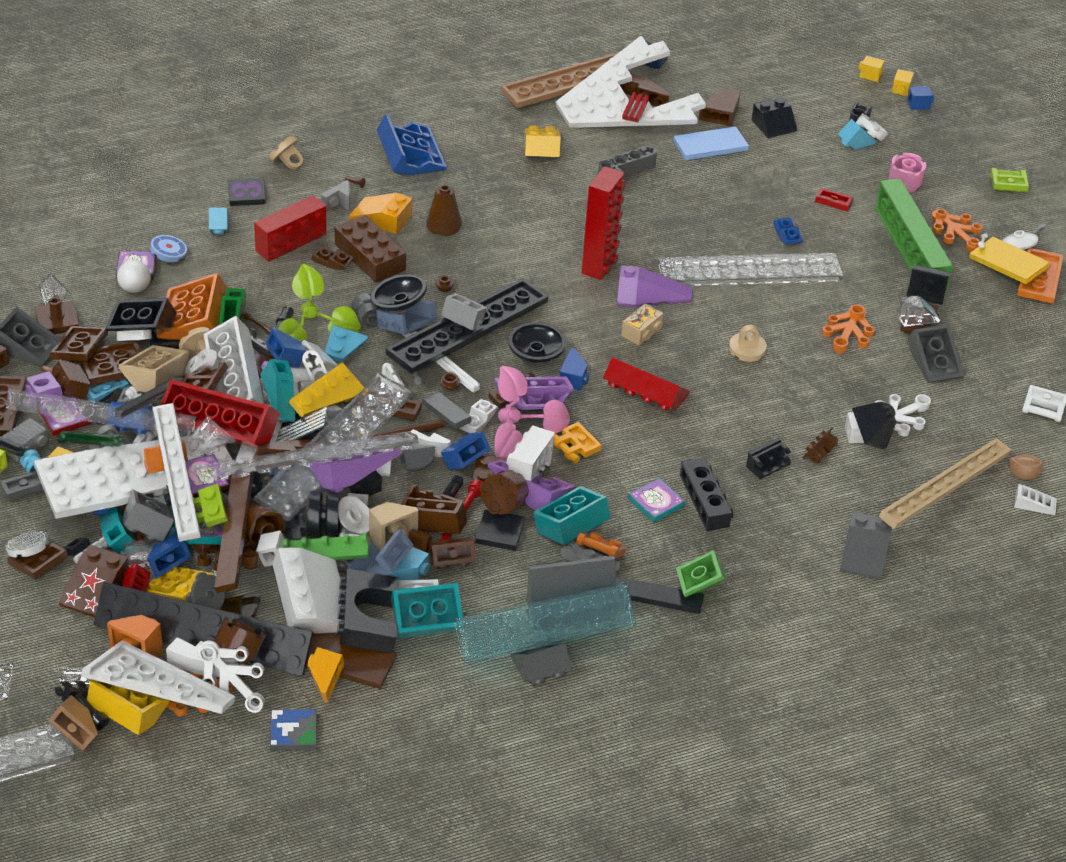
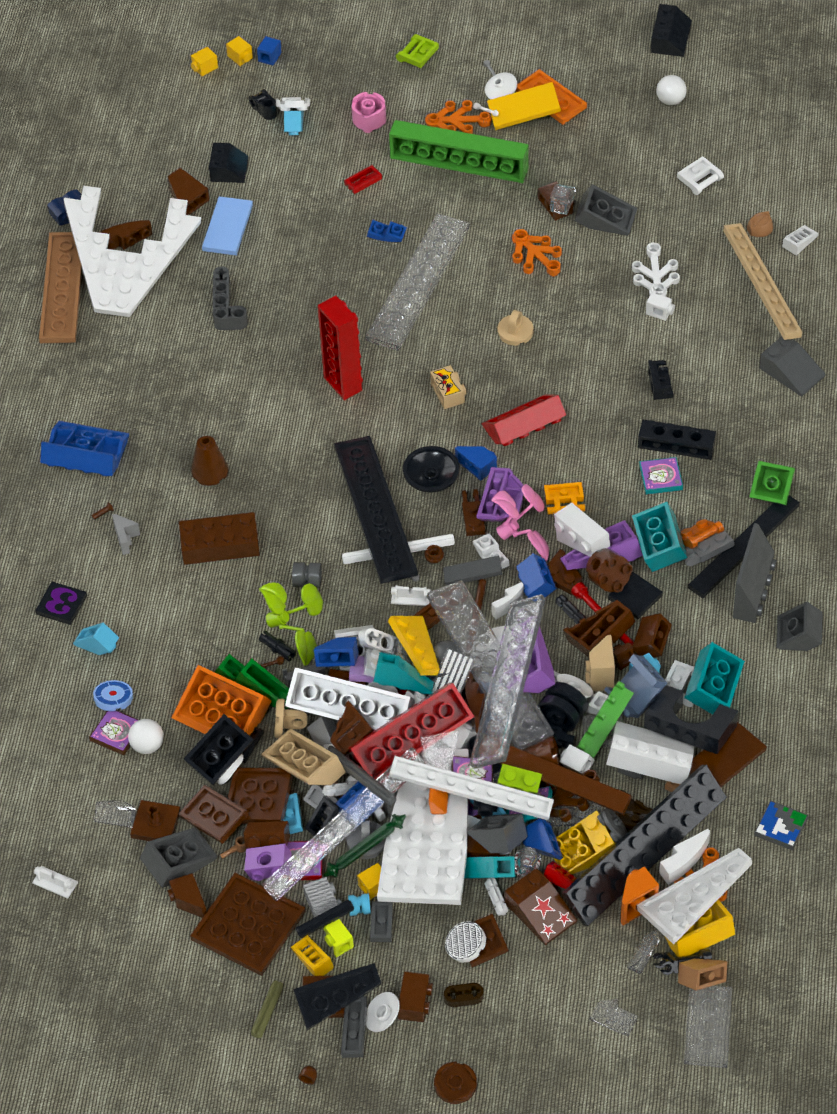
camera: 55 degrees left, 10 degrees up
black tile [63,538,91,556] -> none
white beam [185,348,217,376] -> none
white plant [198,641,265,713] -> none
reddish brown brick [214,617,266,665] -> none
red brick [254,195,327,262] -> none
tan tile [269,135,303,170] -> none
light orange slope [308,647,345,703] -> none
reddish brown slope [311,245,354,270] -> none
medium azure wing [325,325,368,363] -> none
light orange slope [348,193,413,235] -> none
black dish [371,274,427,312] -> none
sand blue panel [376,299,438,335] -> none
reddish brown plate [435,275,454,292] -> none
light grey hinge [441,293,487,330] -> none
clear light blue brick [454,582,637,664] -> none
yellow slope [525,126,561,157] -> none
medium lavender wedge [617,265,692,307] -> none
red tile [622,92,649,123] -> none
reddish brown hinge [802,427,838,463] -> none
black slope [852,402,897,450] -> none
black tile [906,265,950,305] -> none

